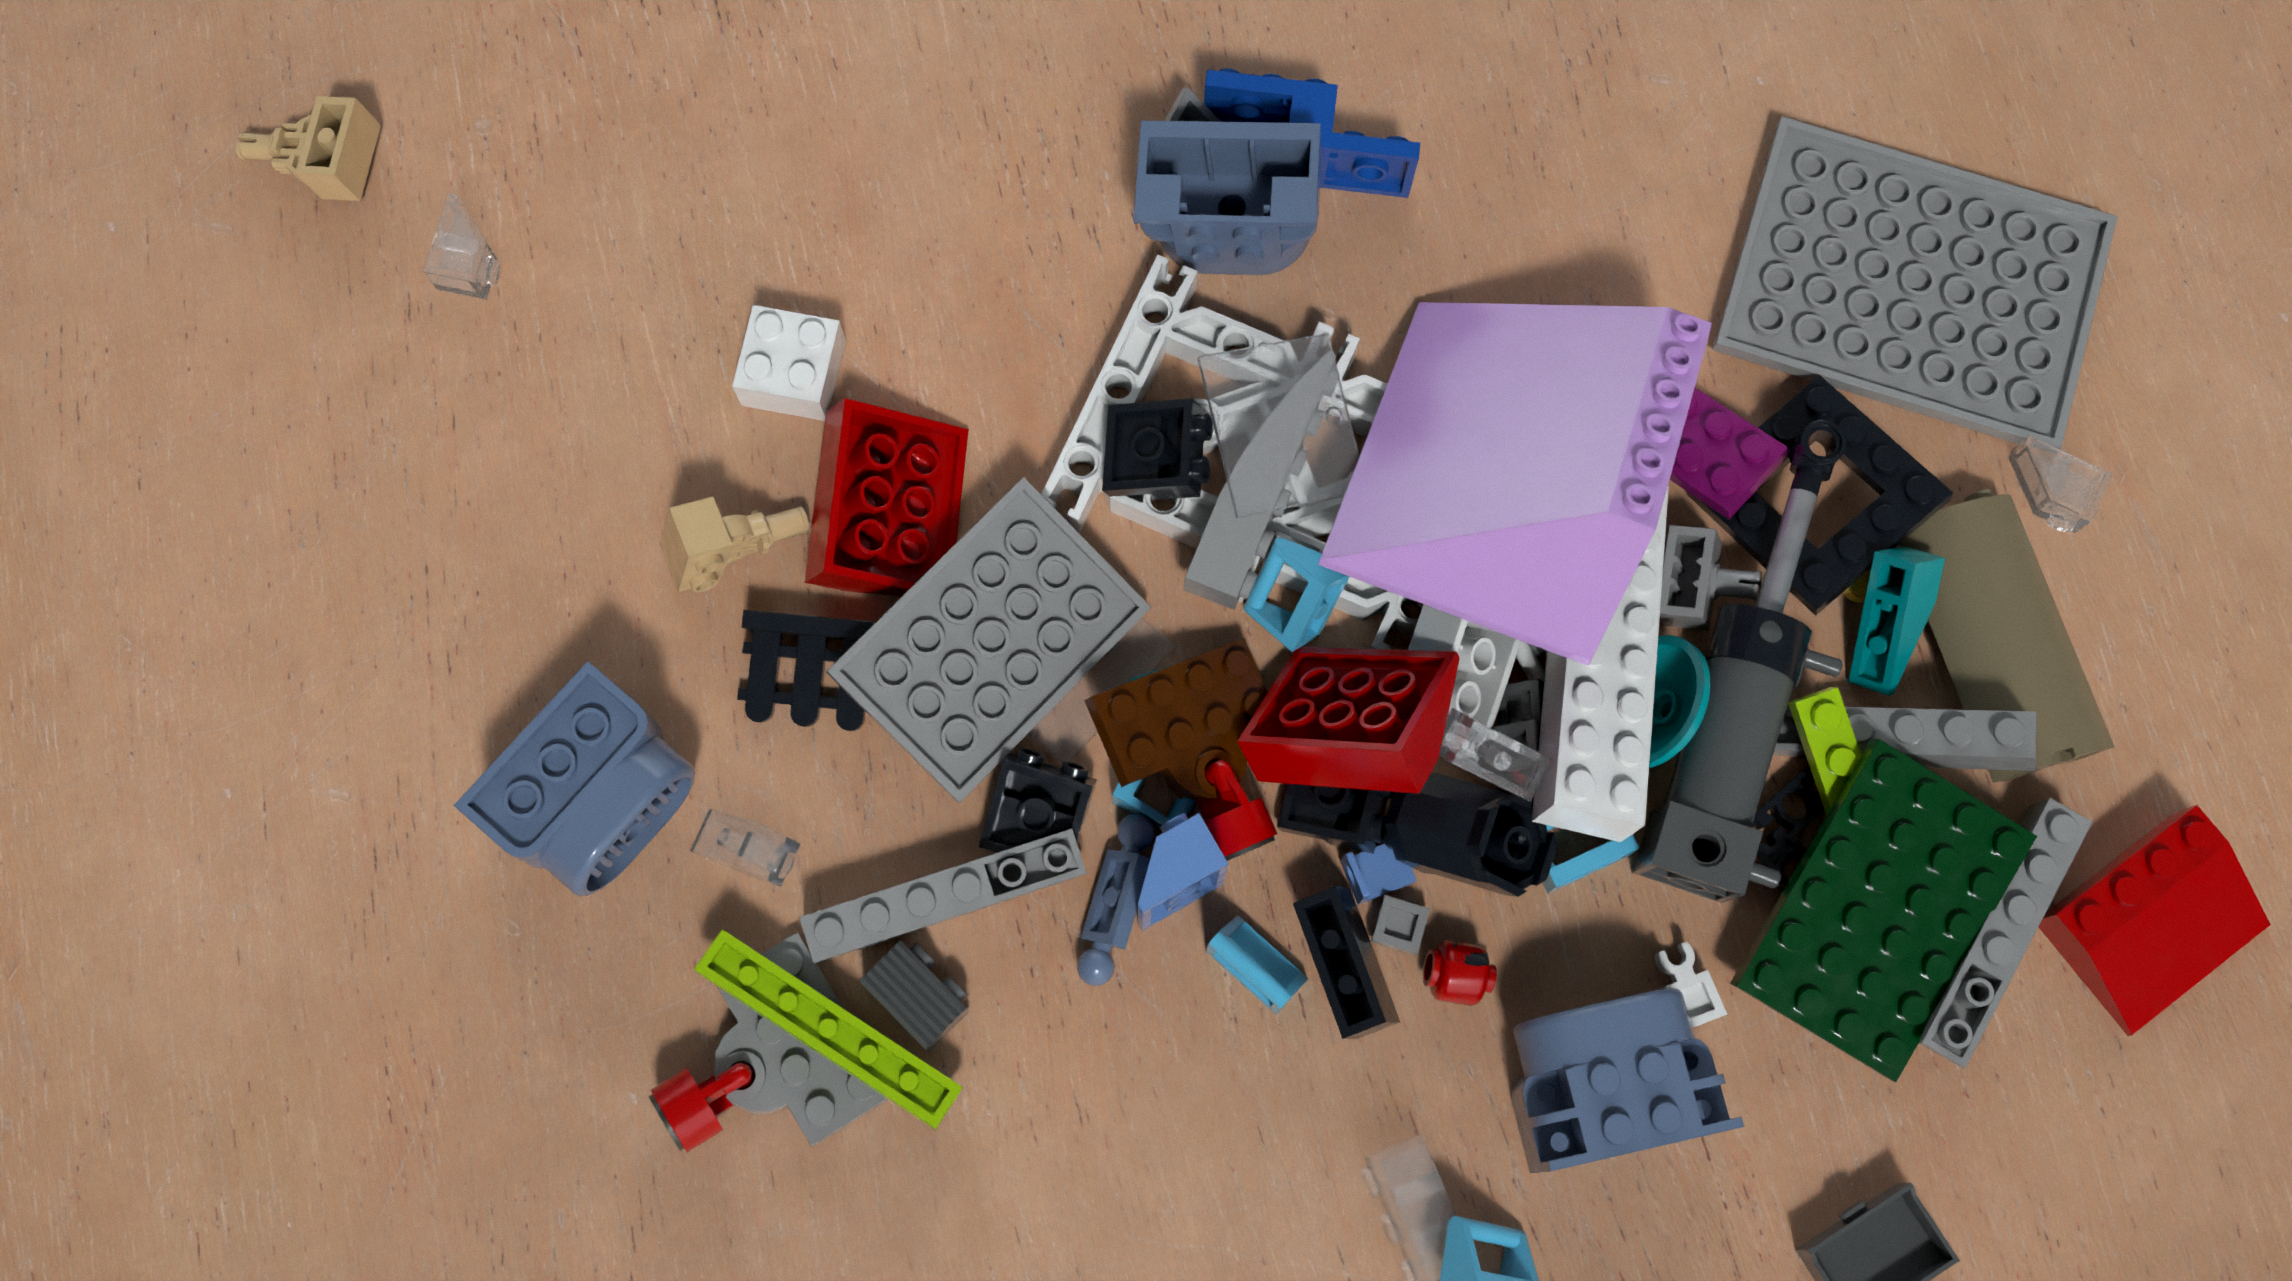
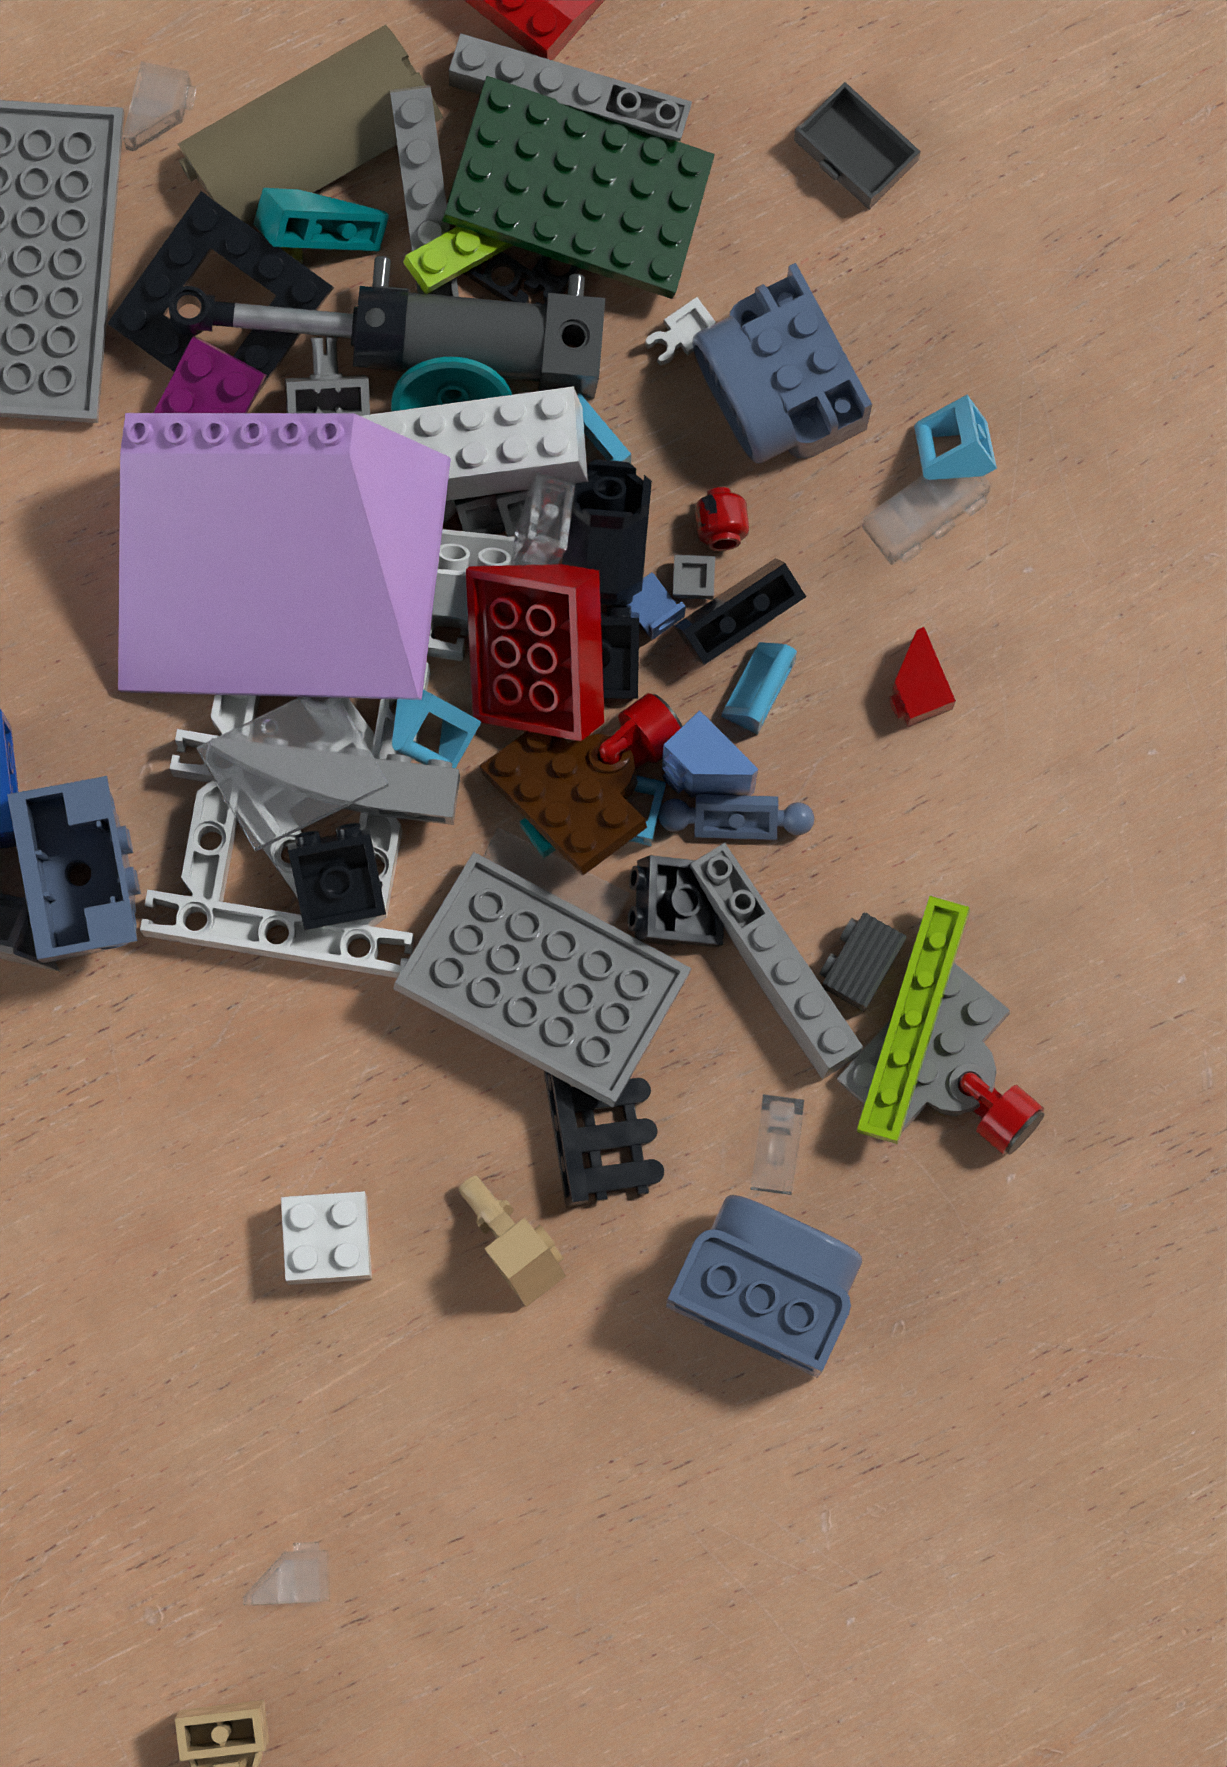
camera: 105 degrees left, 5 degrees up
red slope [804,398,969,597] -> none
none -> red slope [889,627,956,727]

